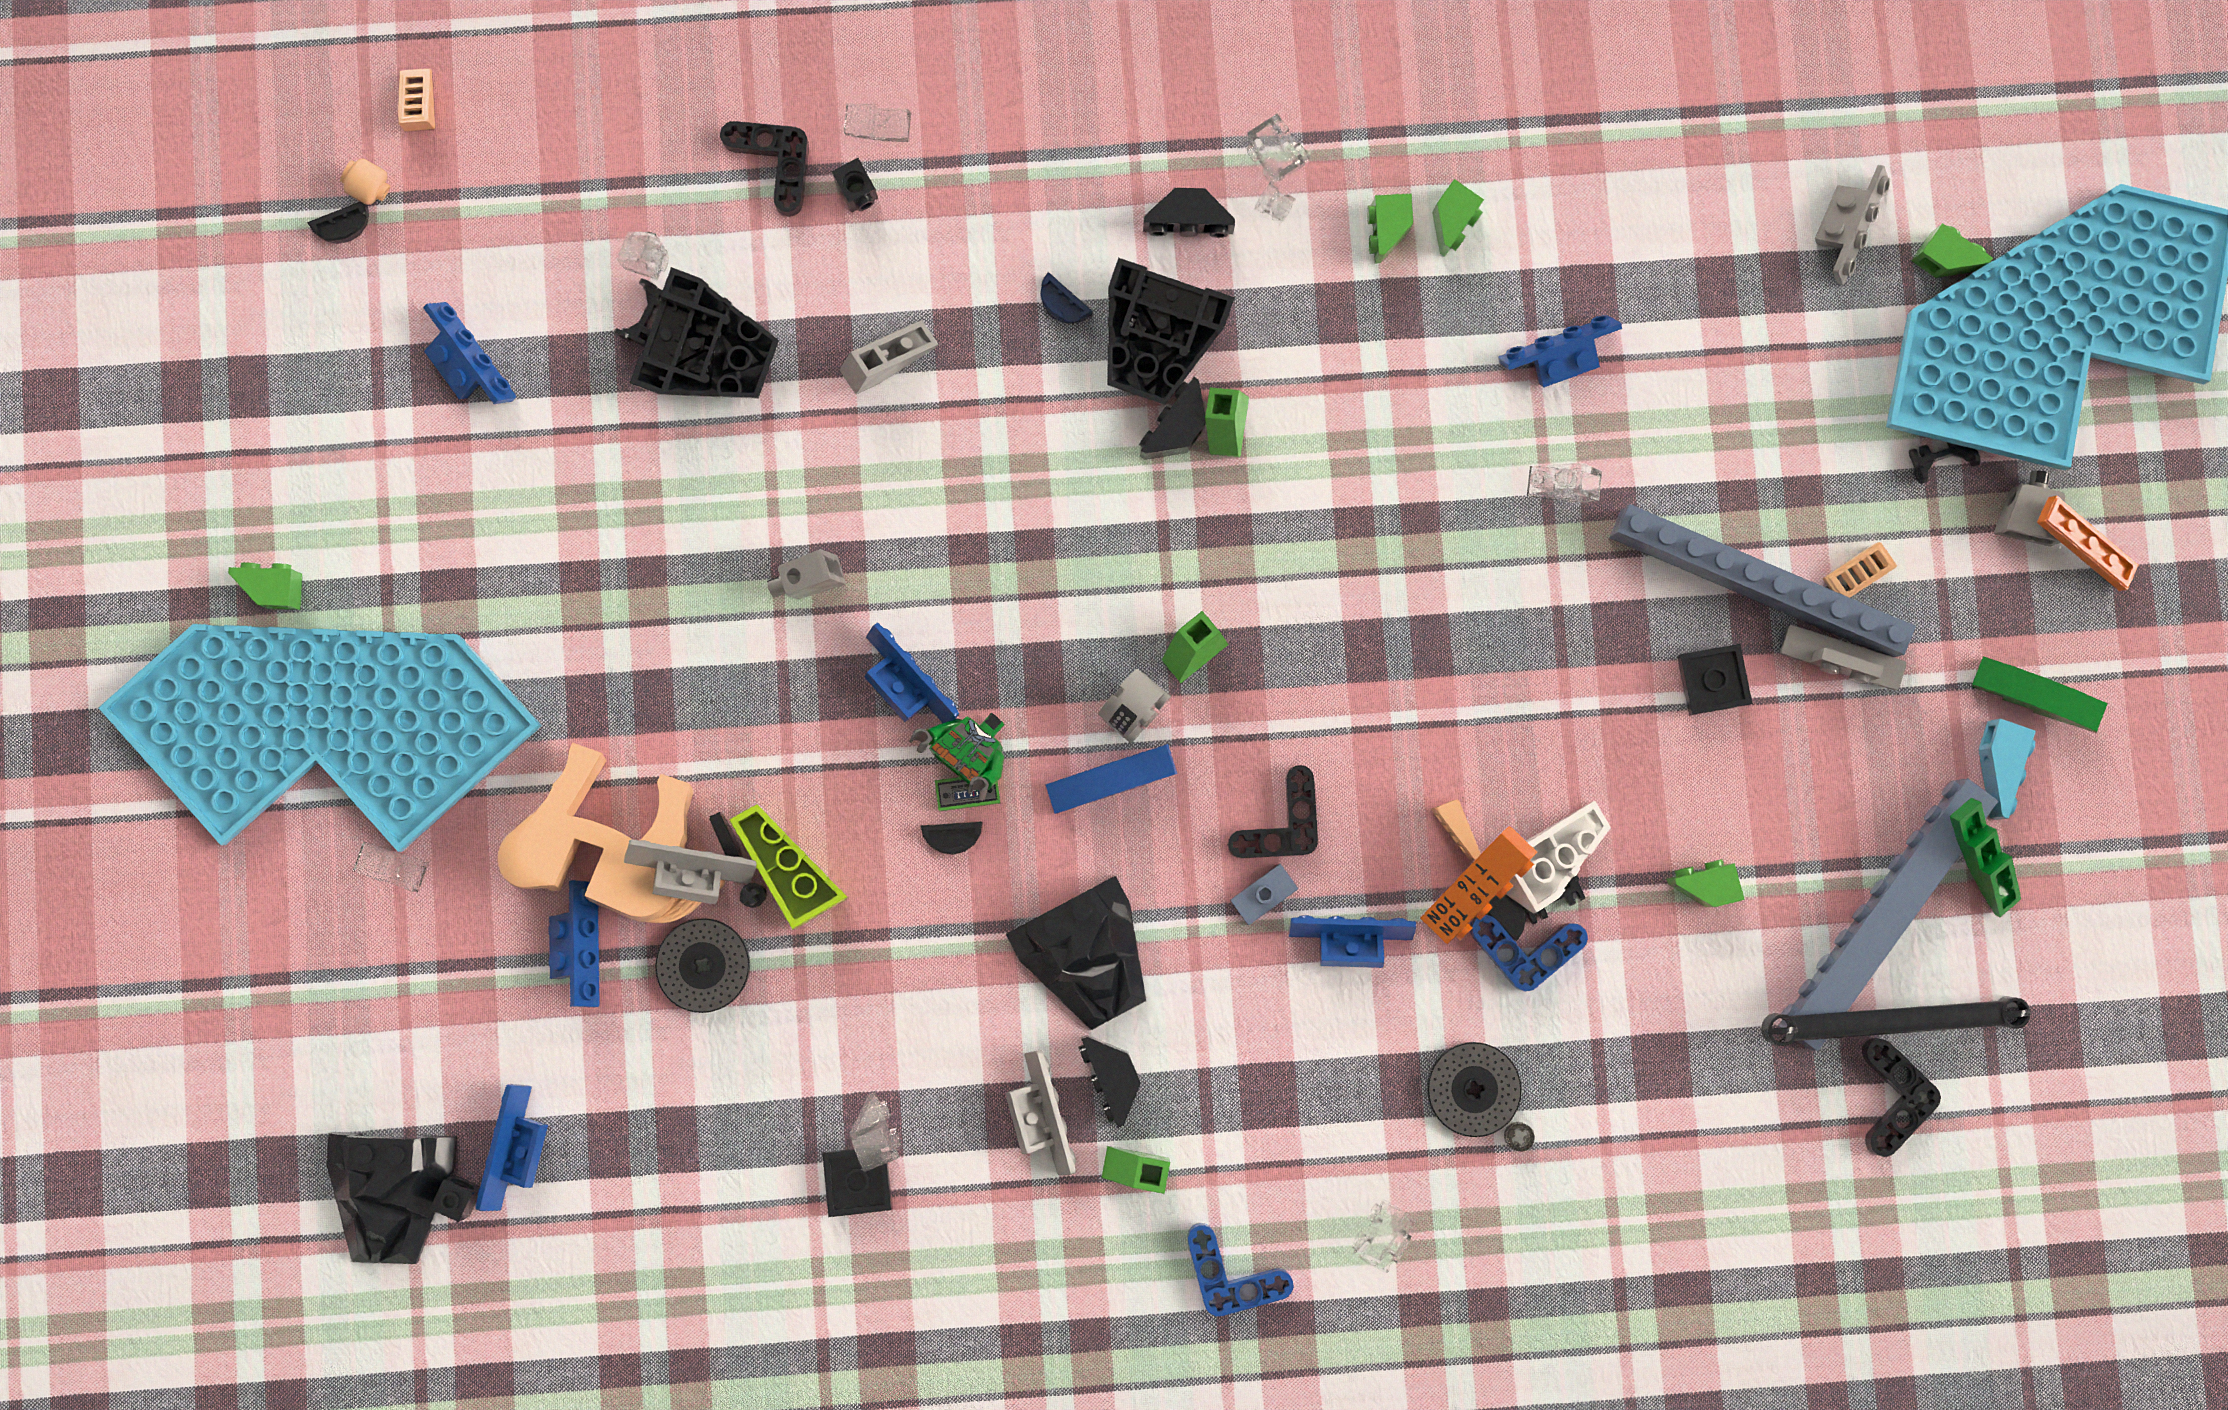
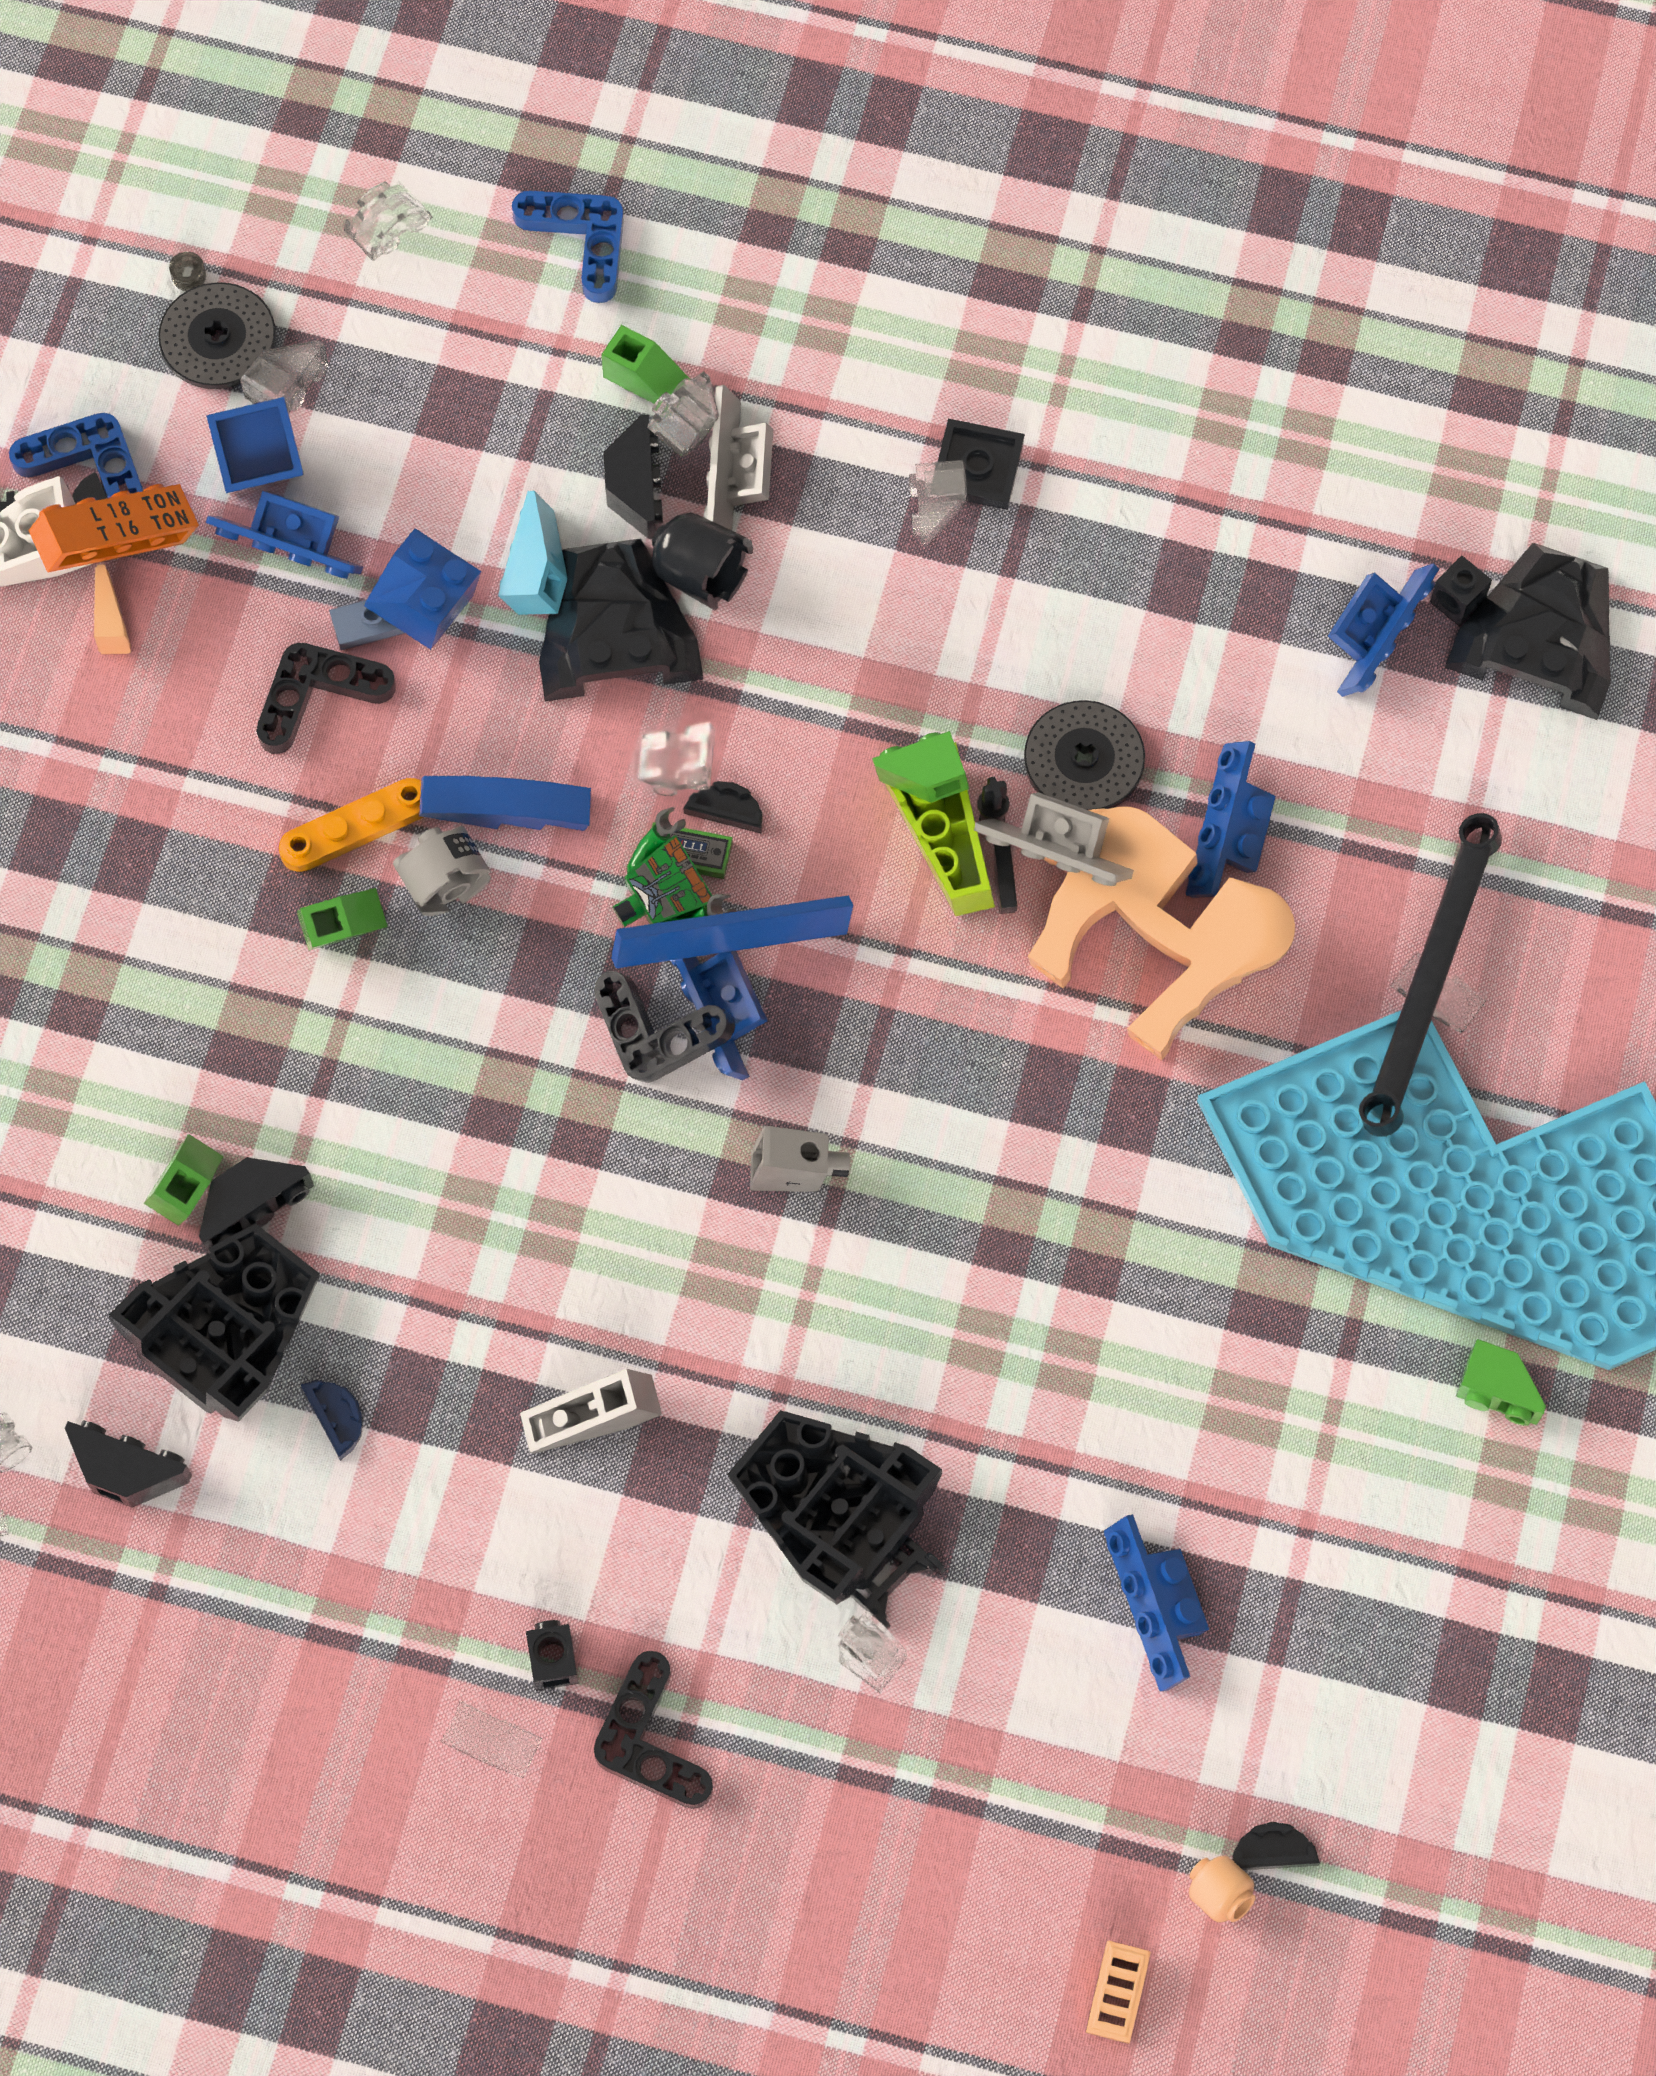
camera: 155 degrees left, 15 degrees down
none -> blue piece [206,397,304,493]
none -> clear slope [240,340,328,413]
none -> light orange plate [279,778,423,872]
none -> blue slope [364,528,482,650]
none -> medium azure slope [498,491,568,615]
none -> black beam [594,971,735,1083]
none -> blue tile [611,895,854,968]
none -> clear cylinder [638,722,716,796]
none -> clear slope [647,371,719,458]
none -> black cylinder [652,512,753,610]
none -> bright green slope [872,731,969,803]
none -> black piece [1359,813,1502,1137]

